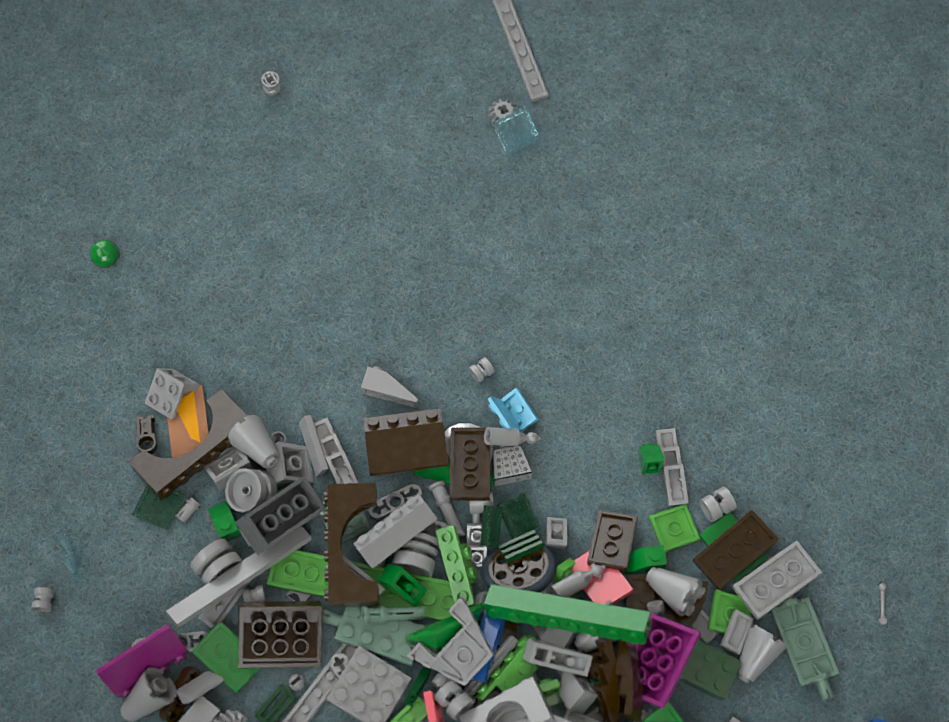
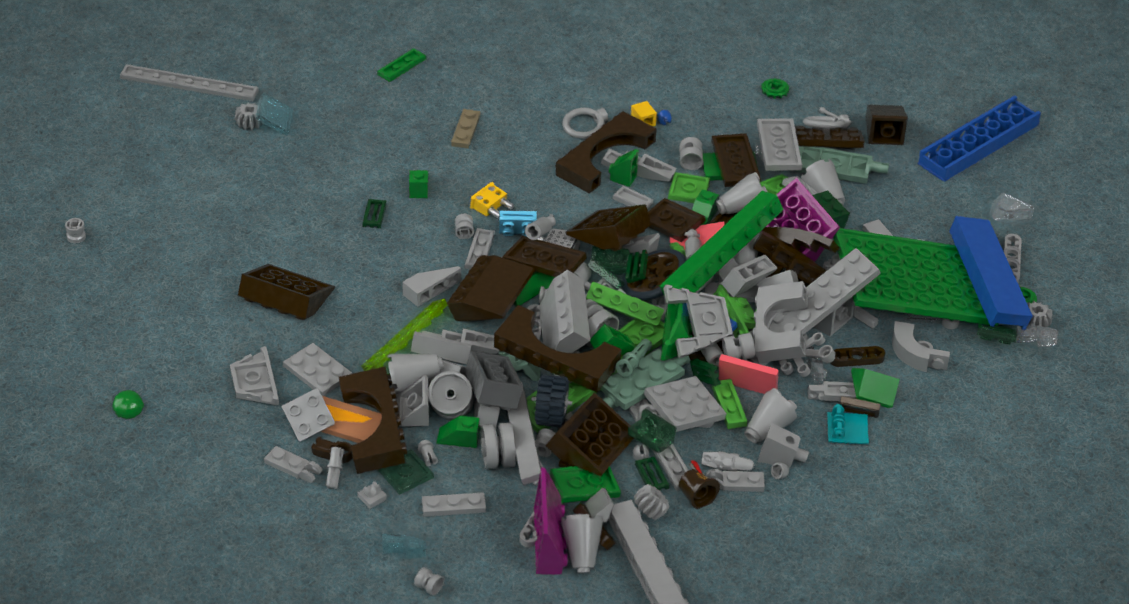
camera: 60 degrees left, 25 degrees down
none -> light grey wing [230,346,279,405]
none -> dark brown slope [238,264,335,320]
none -> light grey hinge [264,446,322,483]
none -> light grey plate [283,343,352,396]
none -> light grey axle [326,447,344,489]
none -> light grey tile [358,481,387,509]
none -> clear neon green plate [361,298,448,371]
none -> dark green tile [362,199,387,229]
none -> green tile [377,48,426,82]
none -> green slope [409,170,428,198]
none -> light grey plate [422,492,486,517]
none -> dark tan plate [451,109,481,149]
none -> light grey tile [465,228,495,270]
none -> yellow piece [470,182,514,219]
none -> black wheel [532,375,572,428]
none -> dark brown arch [555,111,657,194]
none -> light grey piece [562,108,608,139]
none -> dark brown slope [566,204,651,251]
none -> light grey tile [613,186,653,209]
none -> clear green bracket [627,409,677,453]
none -> yellow brick [631,101,657,126]
none -> blue hinge [656,110,672,125]
none -> green gear [761,78,789,99]
none -> dark brown plate [795,126,864,148]
none -> light grey piece [803,115,849,129]
none -> dark brown slope [865,105,908,145]

